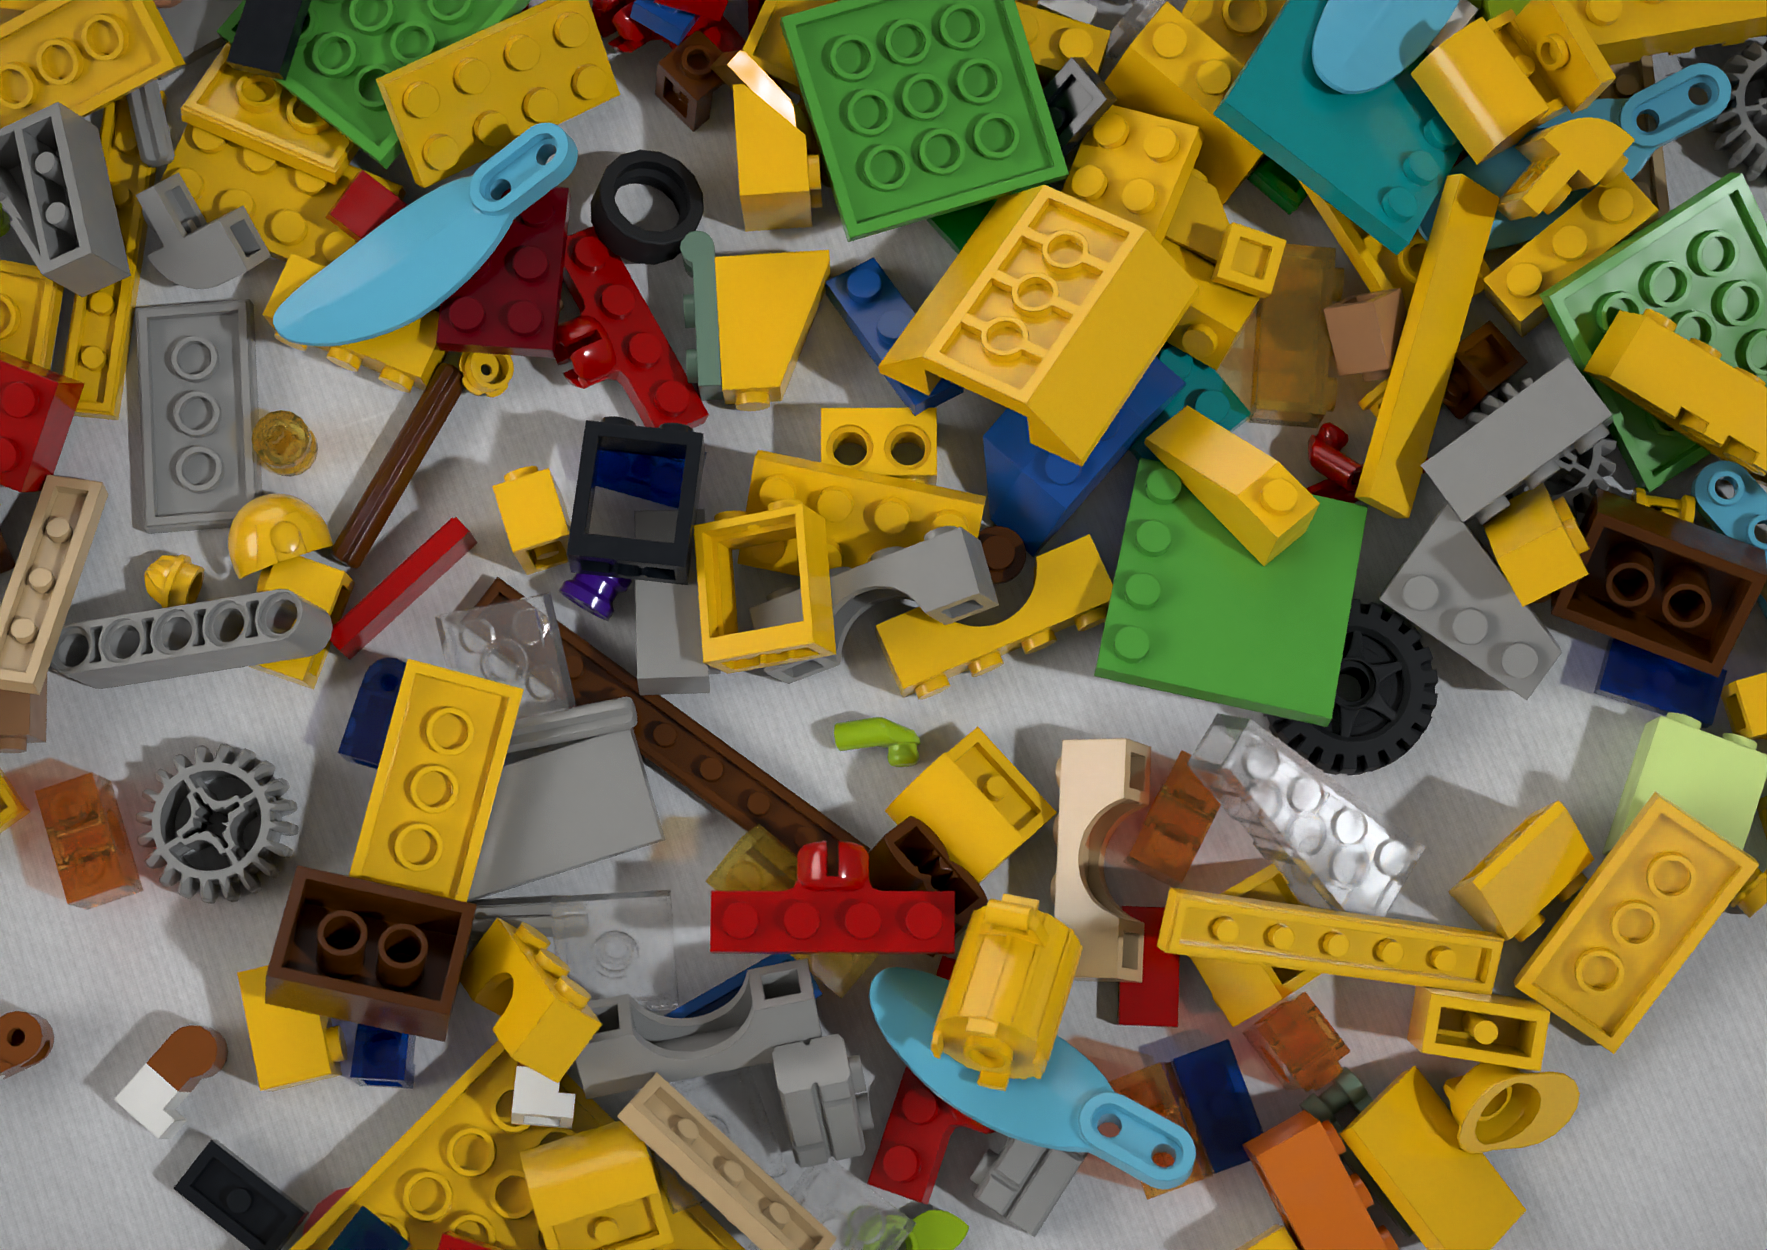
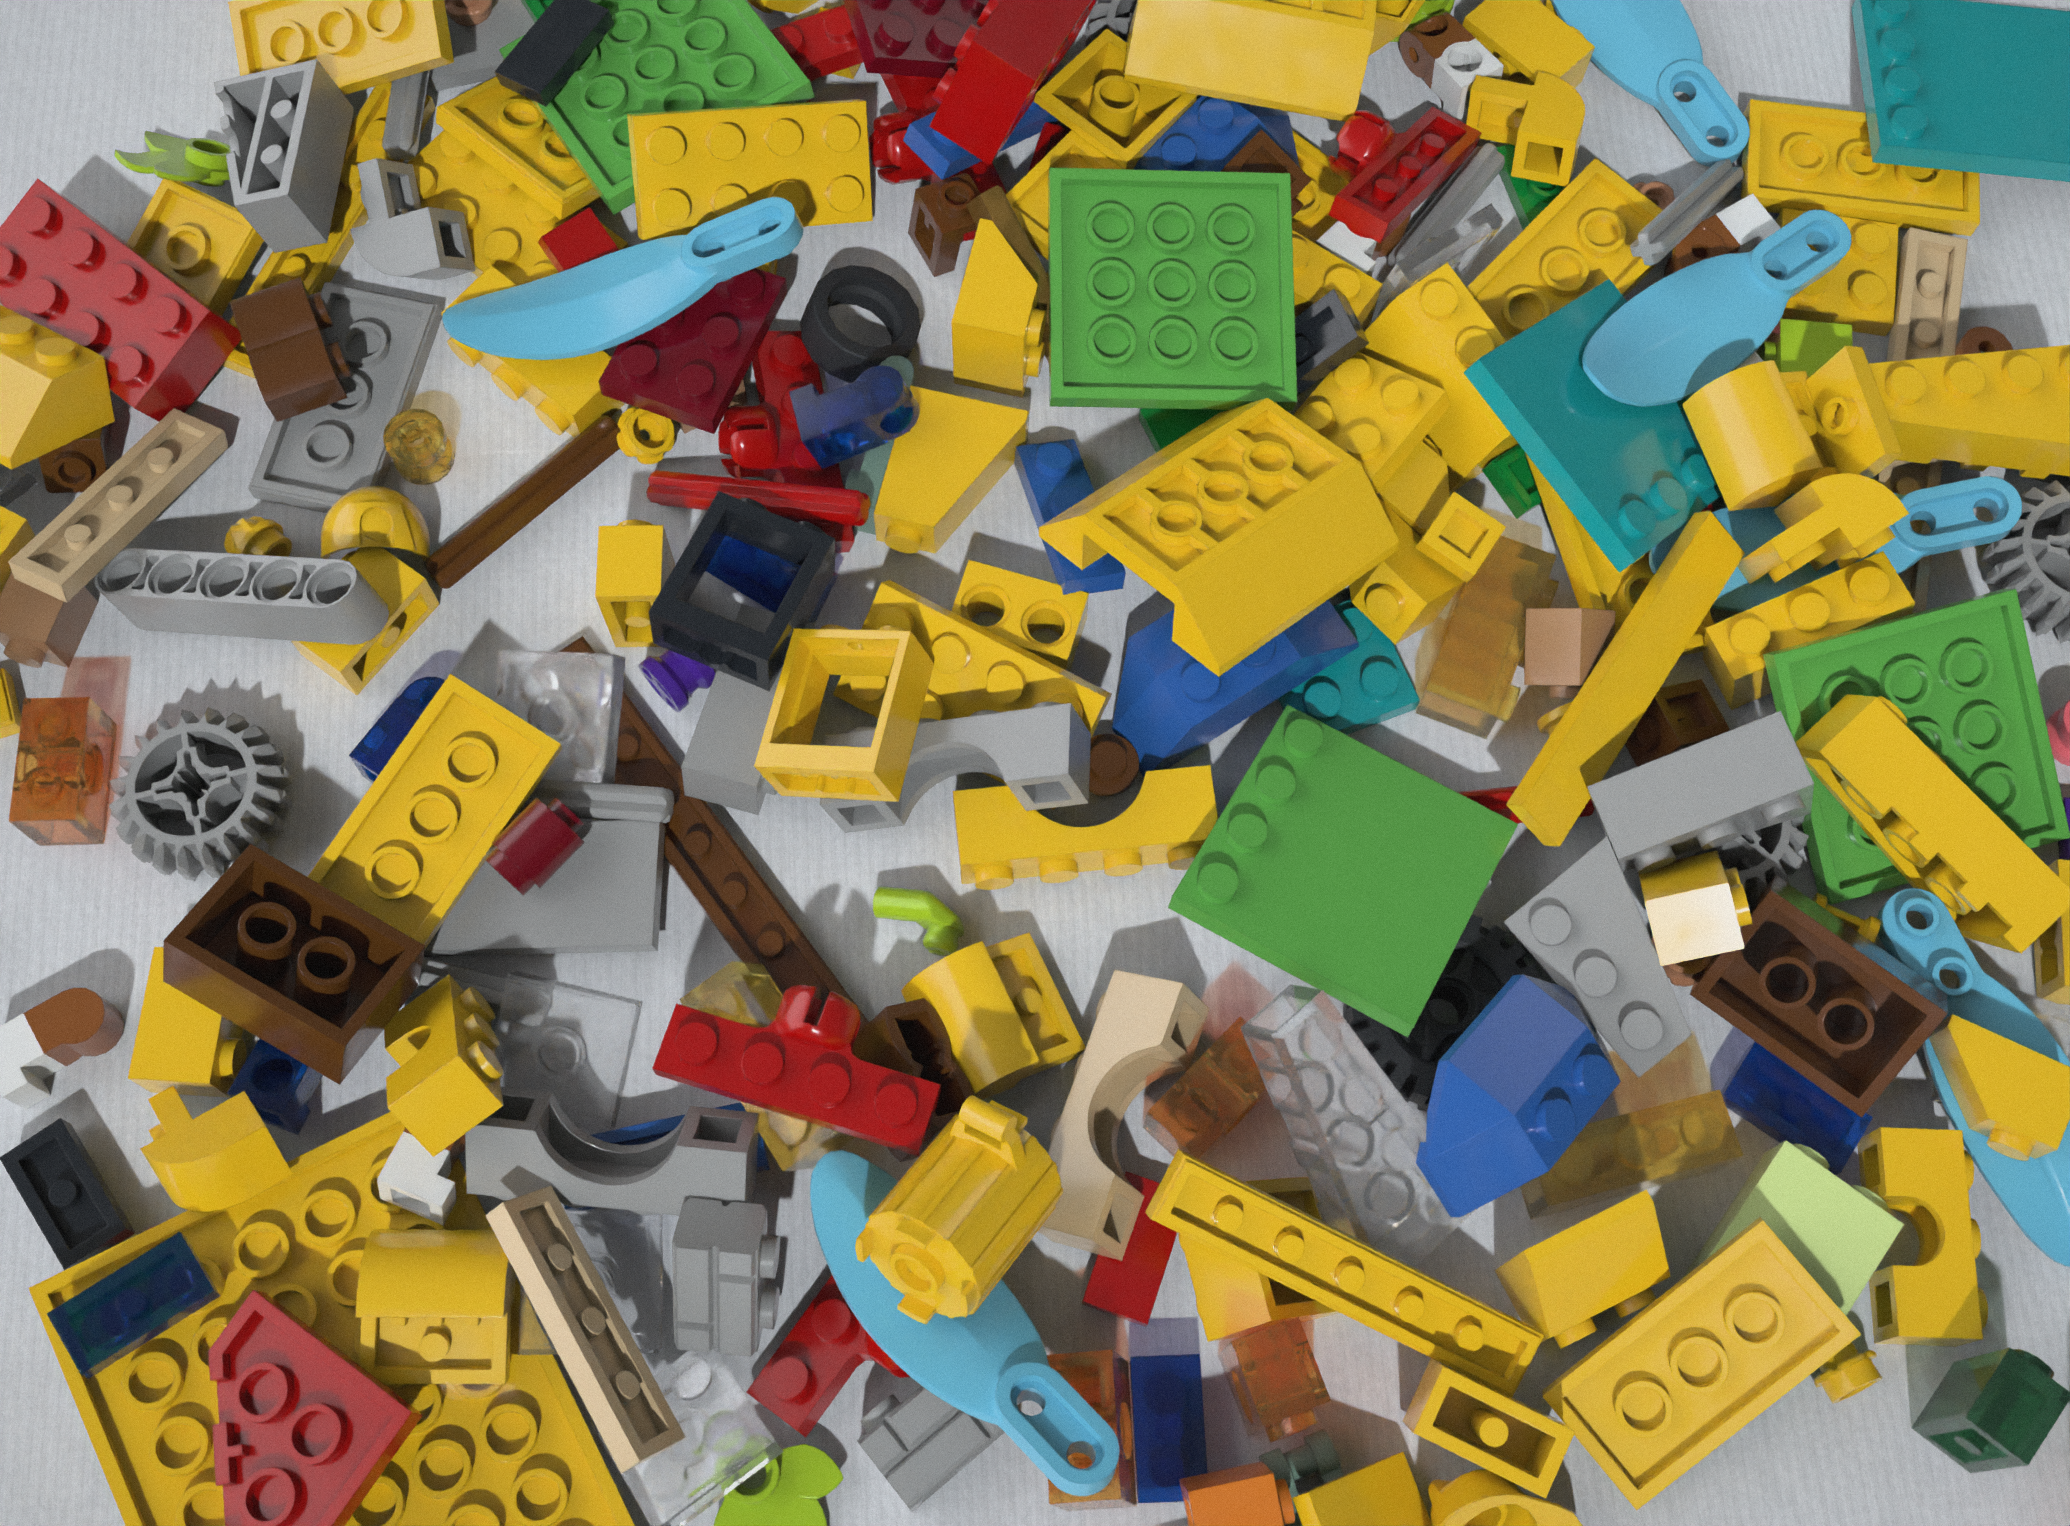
camera: 15 degrees right, 10 degrees down
red tile [330,517,478,660] -> none
yellow slope [1144,405,1320,566] -> none
red arm [1307,422,1363,492] -> none
none -> yellow brick [140,1085,293,1212]
none -> reddish brown brick [230,277,352,422]
none -> dark red brick [485,797,584,896]
none -> red axle [646,470,871,526]
none -> clear blue leg [789,365,920,469]
none -> blue wedge [1416,974,1621,1217]
none -> clear yellow brick [1520,1090,1743,1220]

